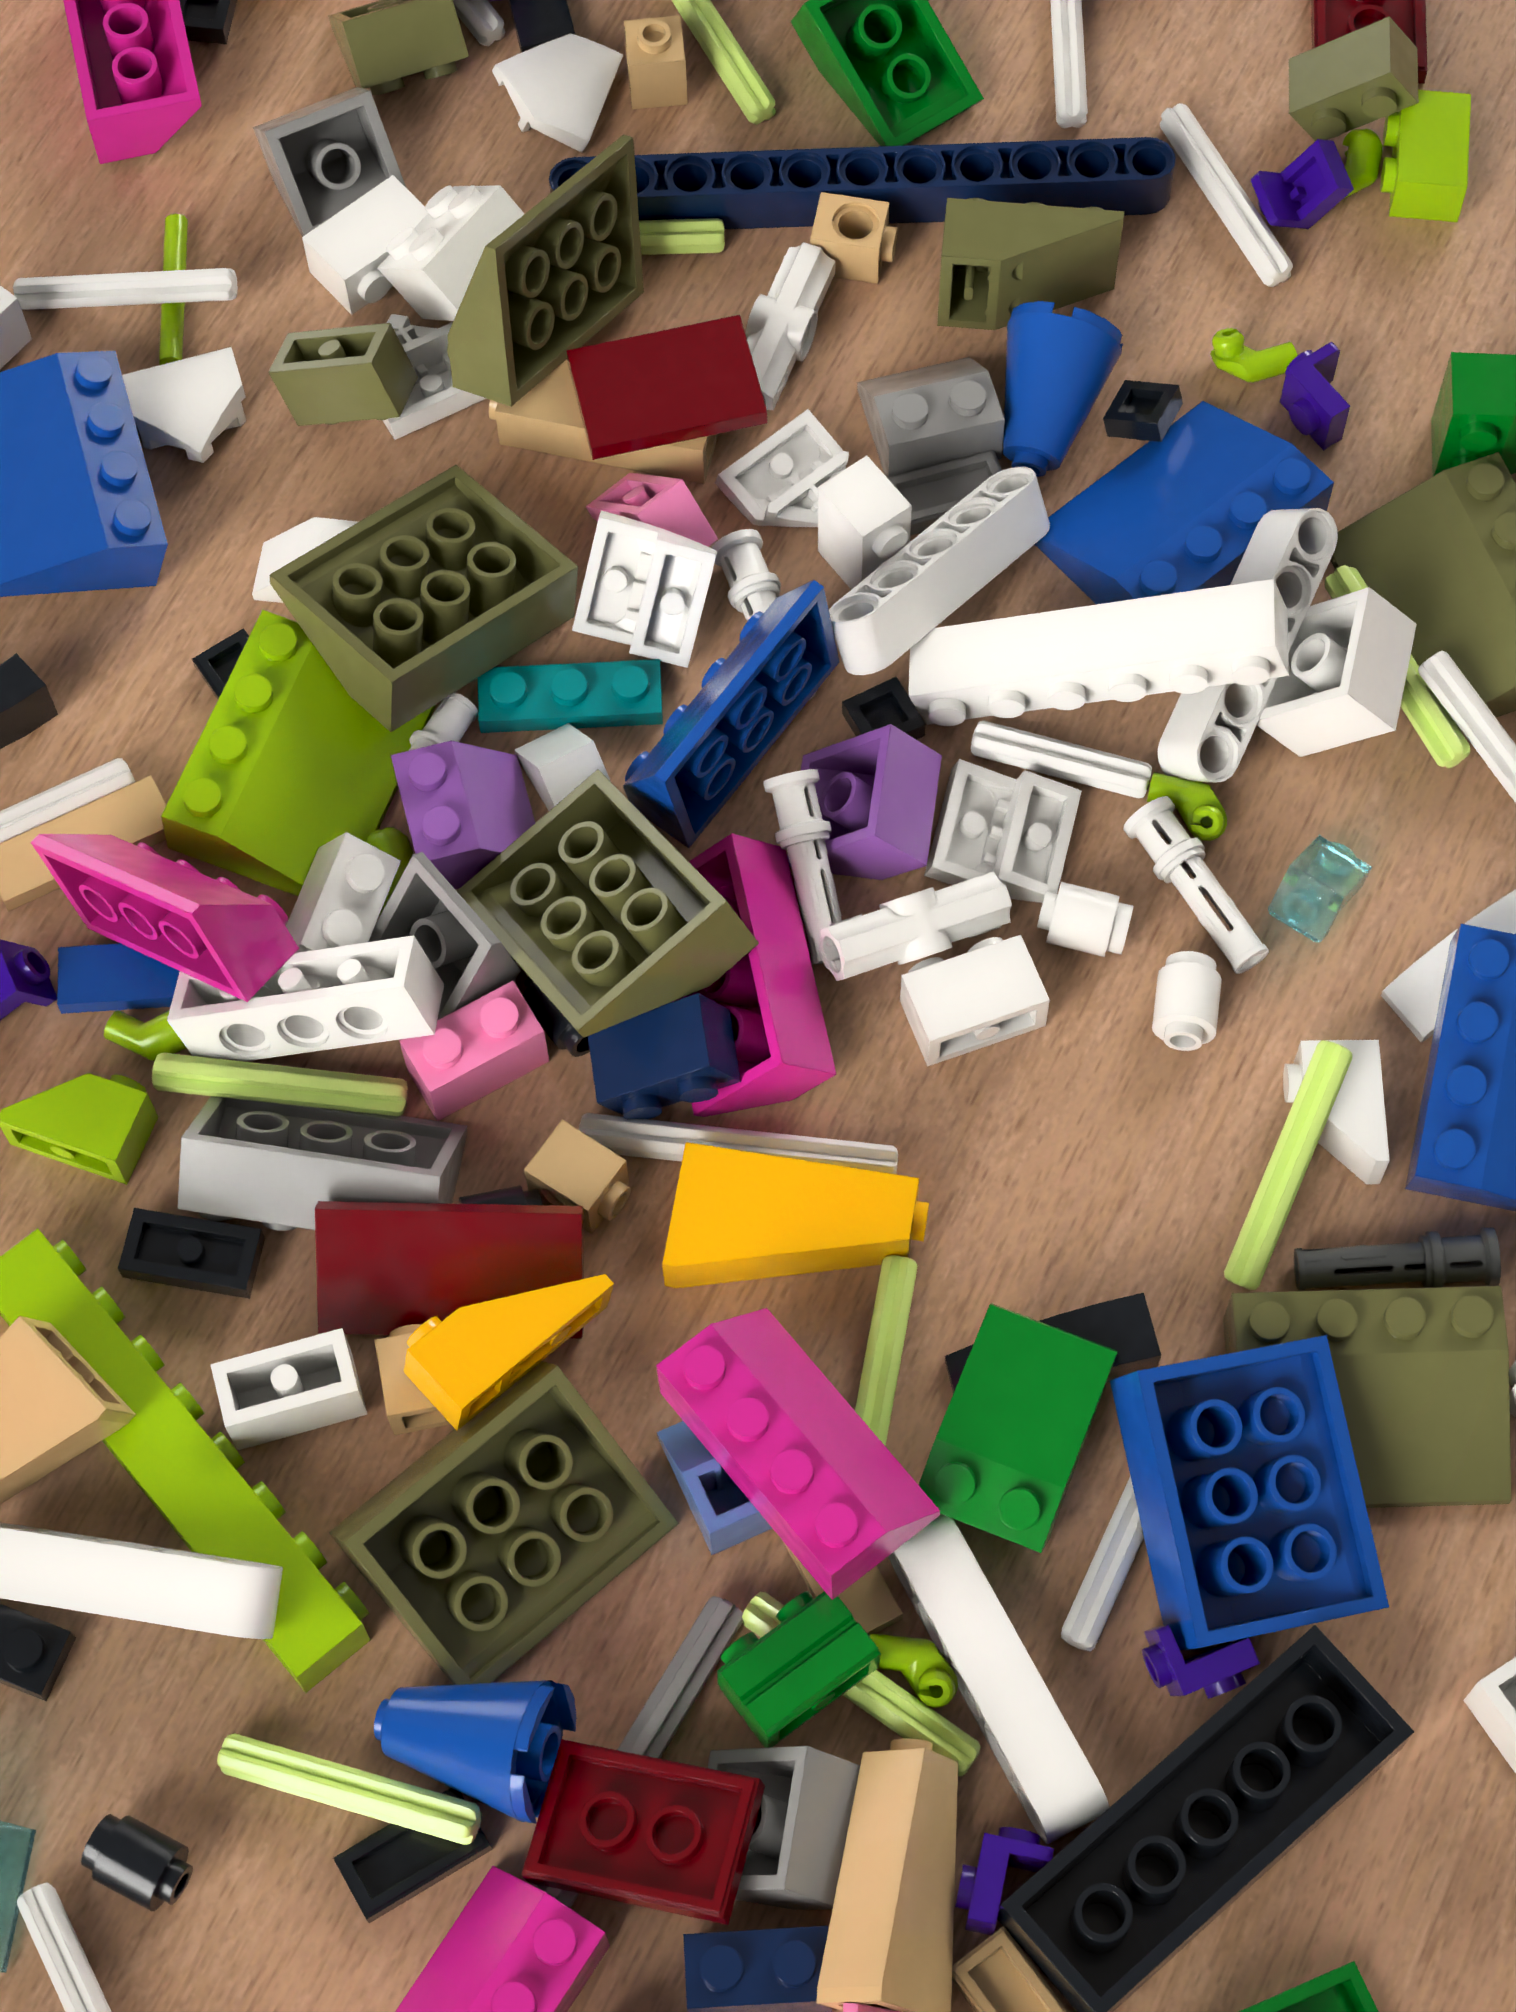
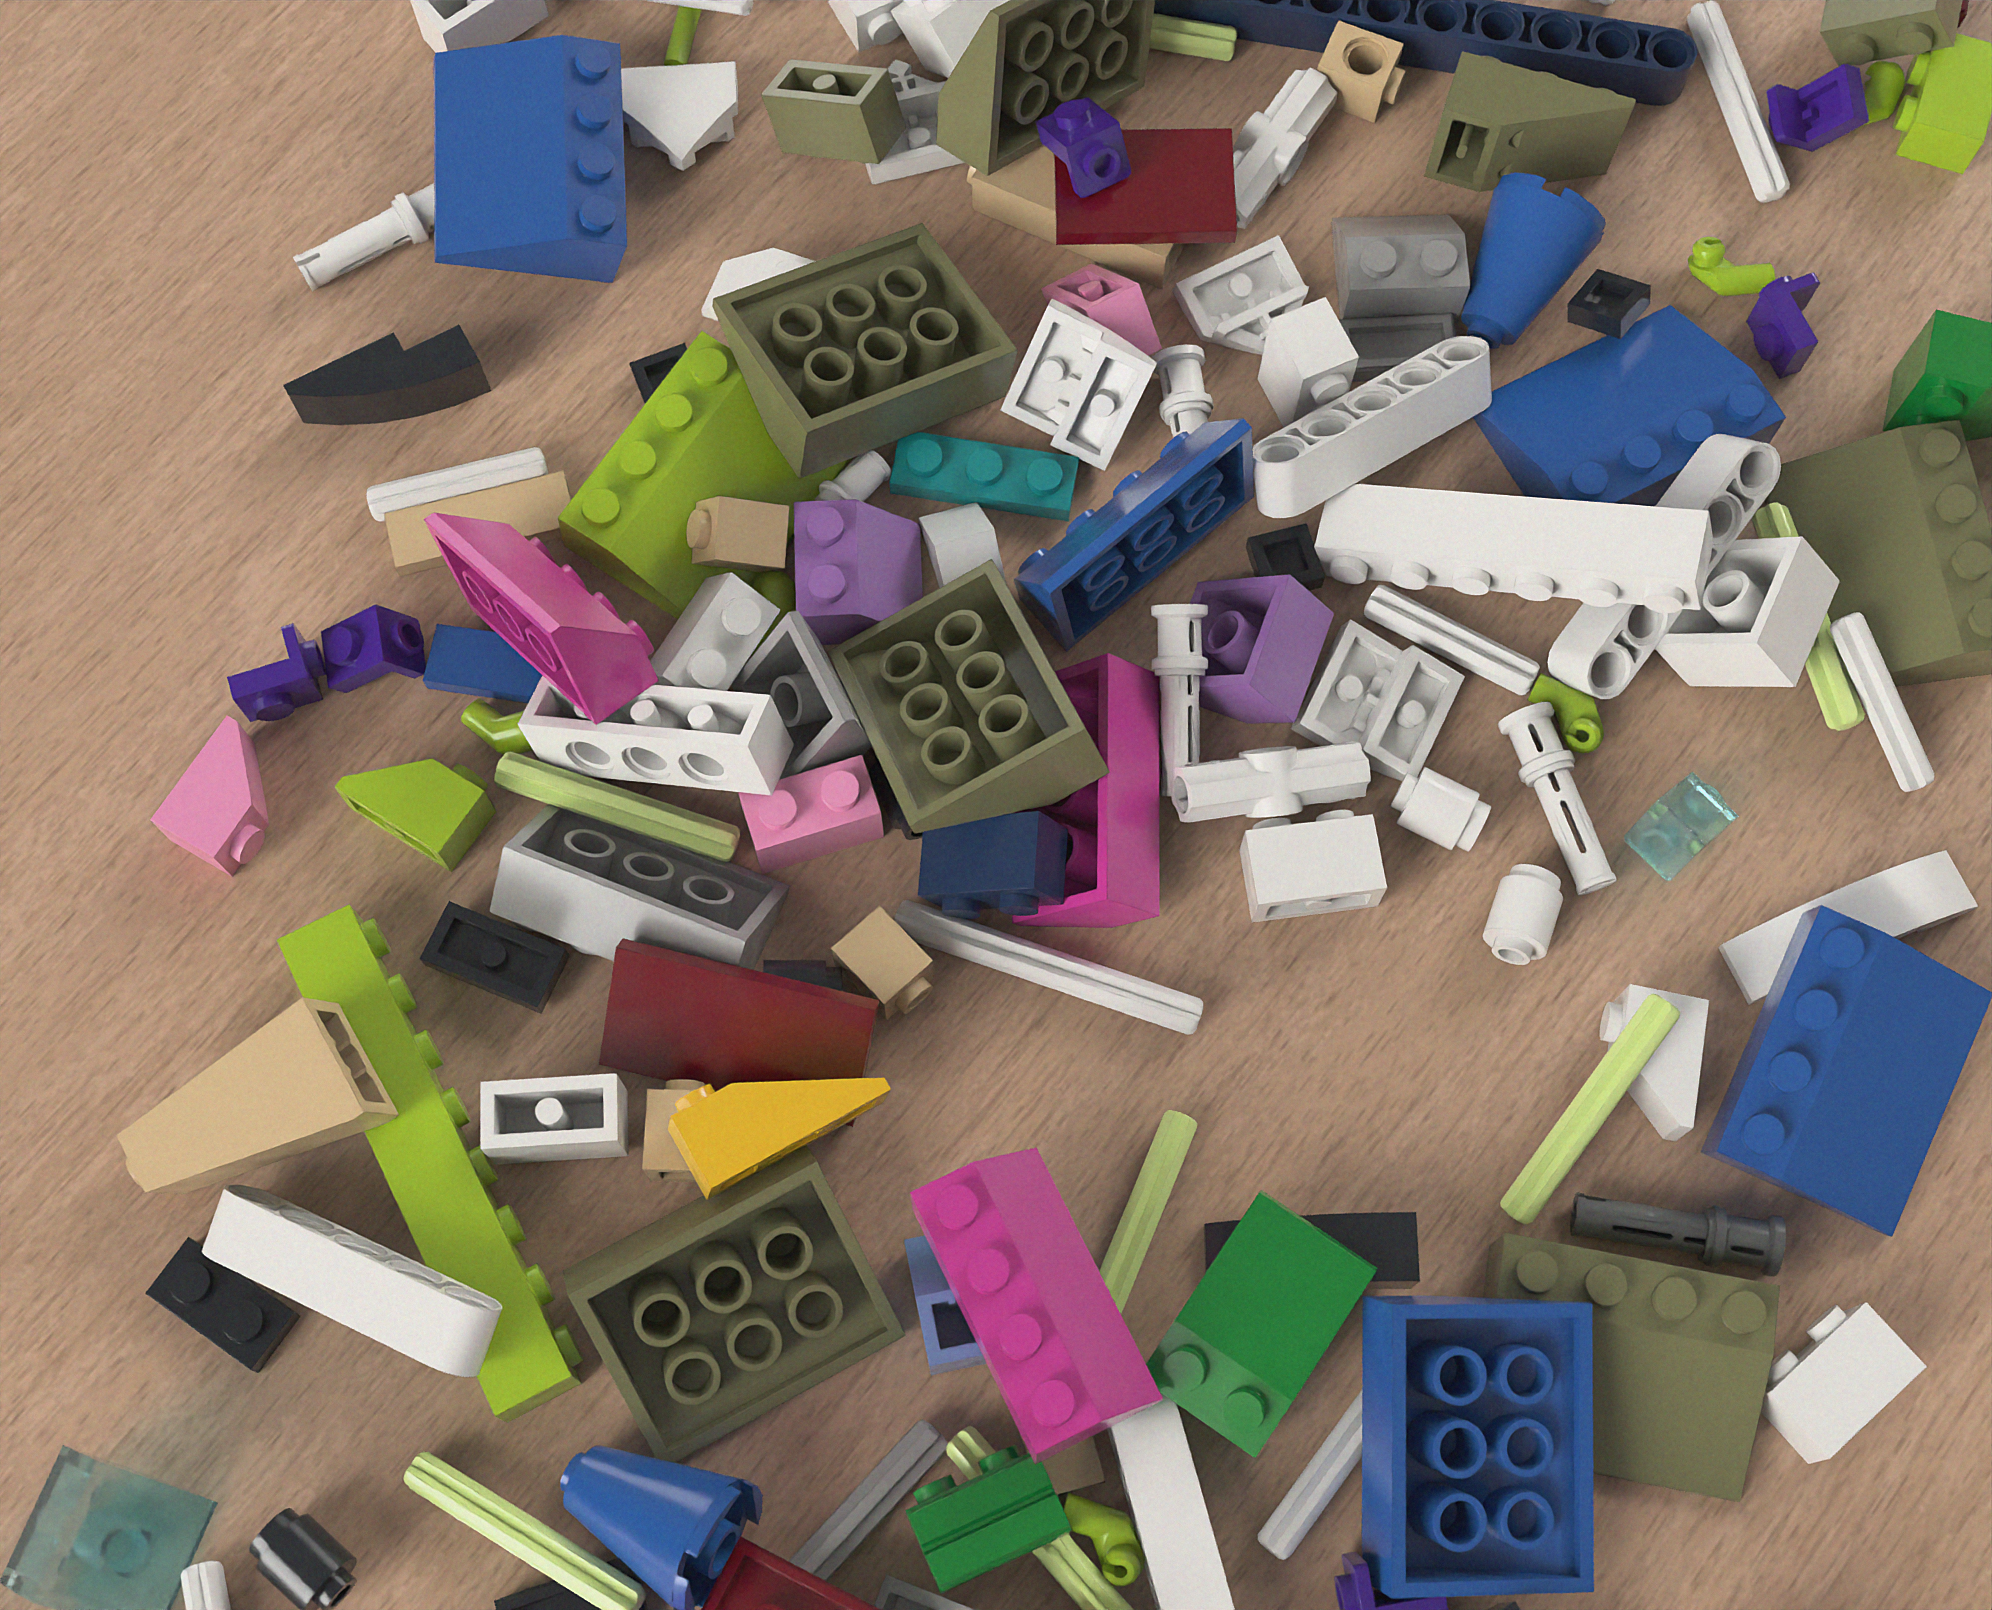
camera: 10 degrees right, 5 degrees up
yellow slope [662,1142,929,1288] -> none
none -> tan brick [686,496,789,572]
none -> dark purple bracket [1036,97,1131,198]

